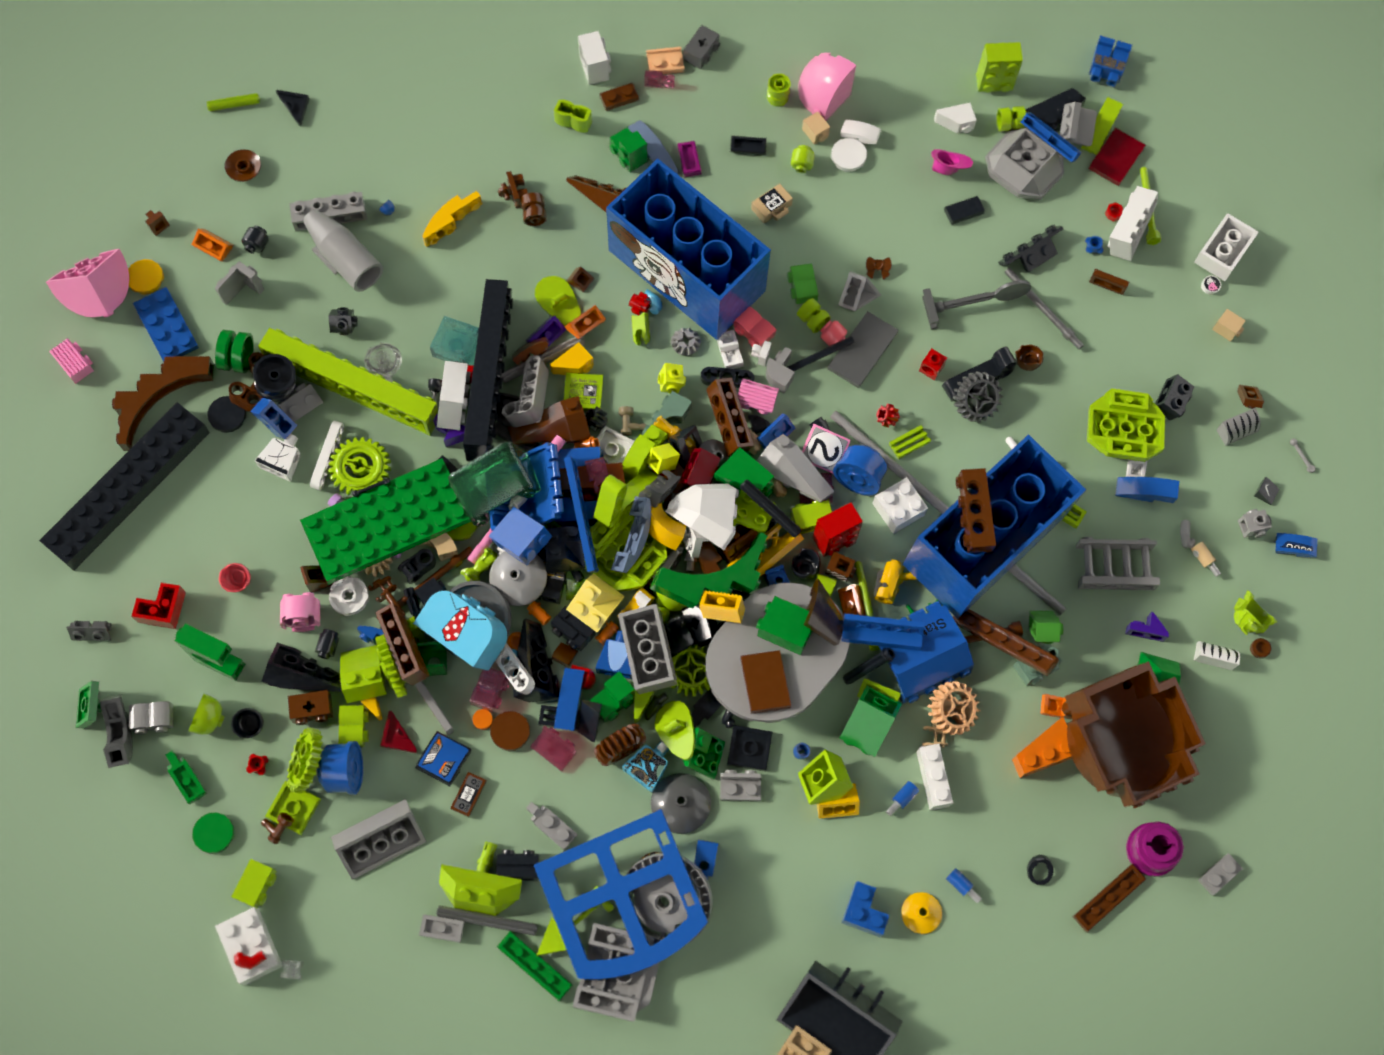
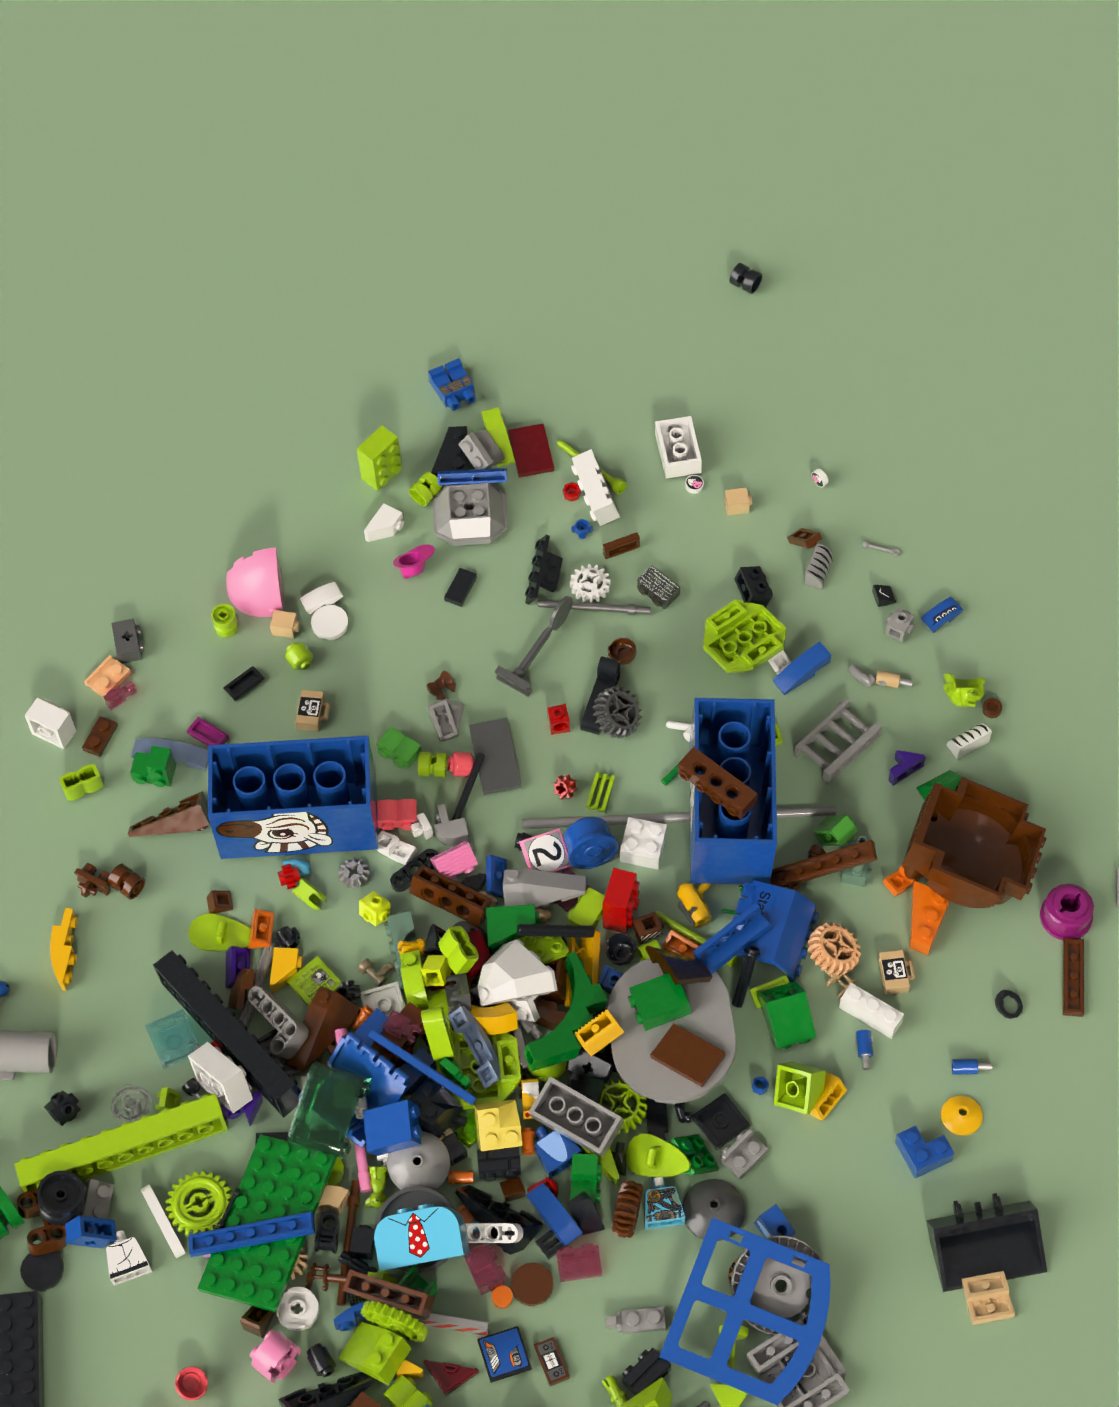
camera: 40 degrees left, 10 degrees down
none -> lime tile [155,1087,181,1111]
none -> blue tile [188,1211,316,1257]
none -> black gear [275,926,301,948]
none -> lime brick [438,926,479,974]
none -> green plate [439,1057,472,1091]
none -> white gear [570,564,610,603]
none -> clear smoke brick [637,566,680,609]
none -> white tile [811,469,828,488]
none -> tan piece [878,950,915,995]

